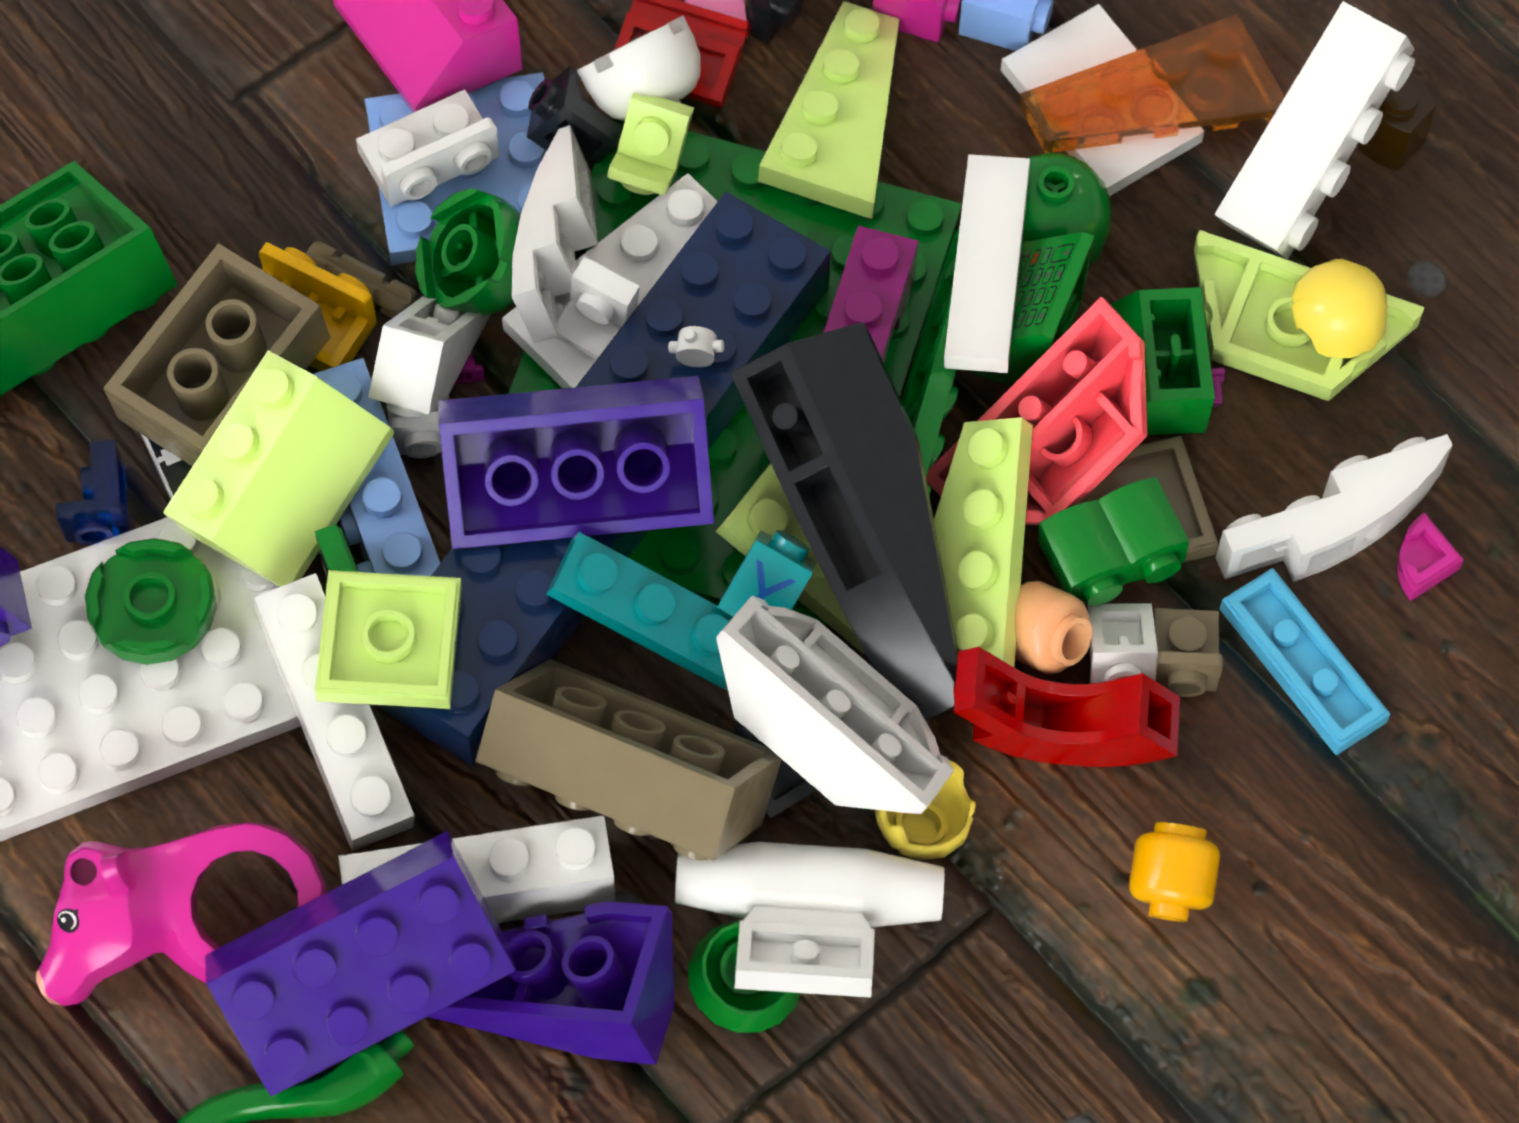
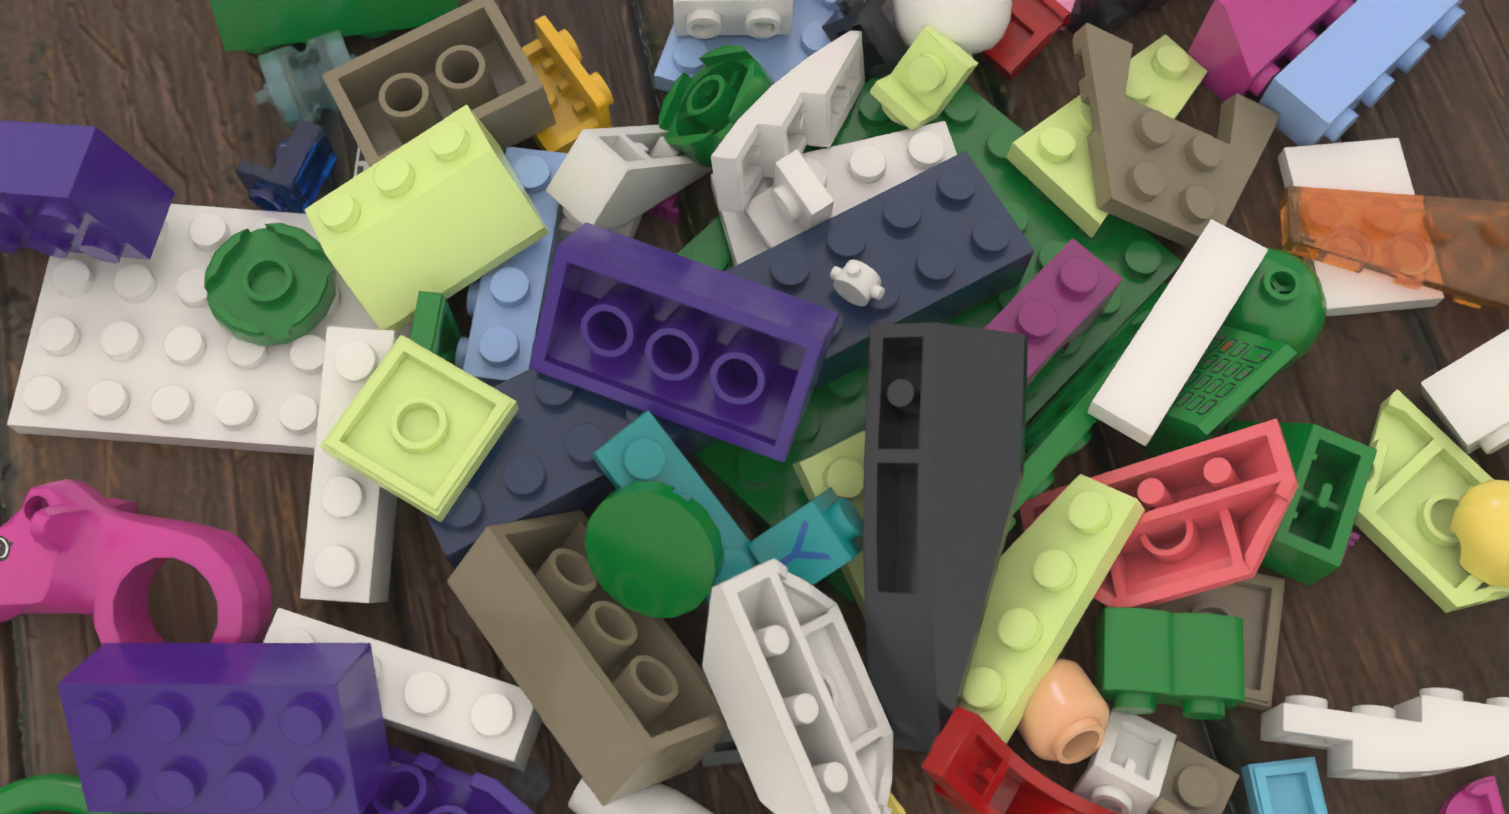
camera: 25 degrees right, 5 degrees up
dark tan axle [305,242,417,318] -> none
none -> clear light blue wheel [253,29,357,131]
none -> green tile [584,481,724,618]
none -> dark tan wing [1072,23,1279,249]

